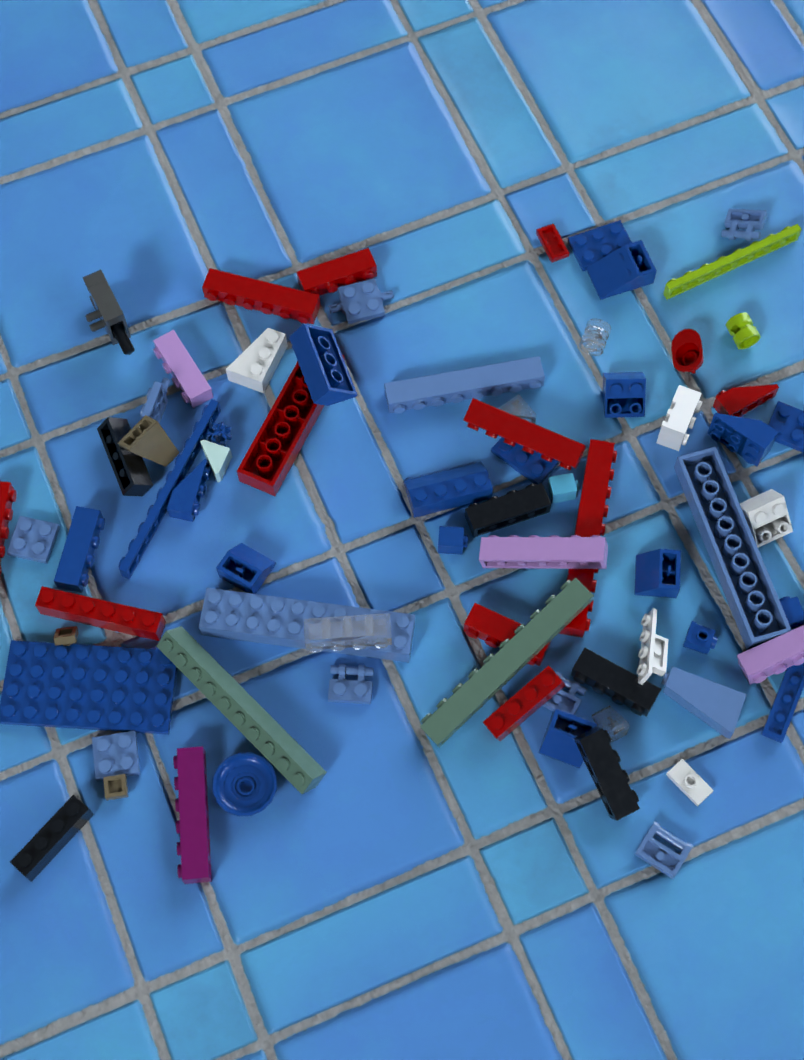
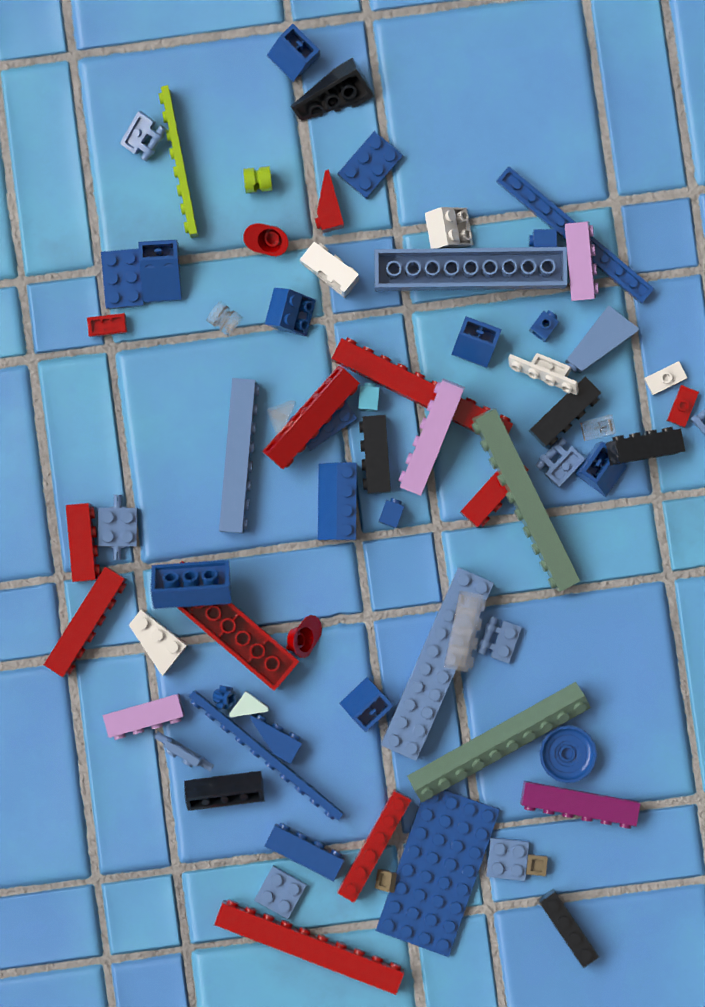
camera: 70 degrees left, 20 degrees up
dark grey piece [83,270,135,355] -> none
dark tan slope [118,415,179,467] -> none
red brick [483,665,566,741] -> none
blue slope [707,413,779,467] -> none
none -> red piece [286,615,322,658]
none -> red plate [666,385,699,428]

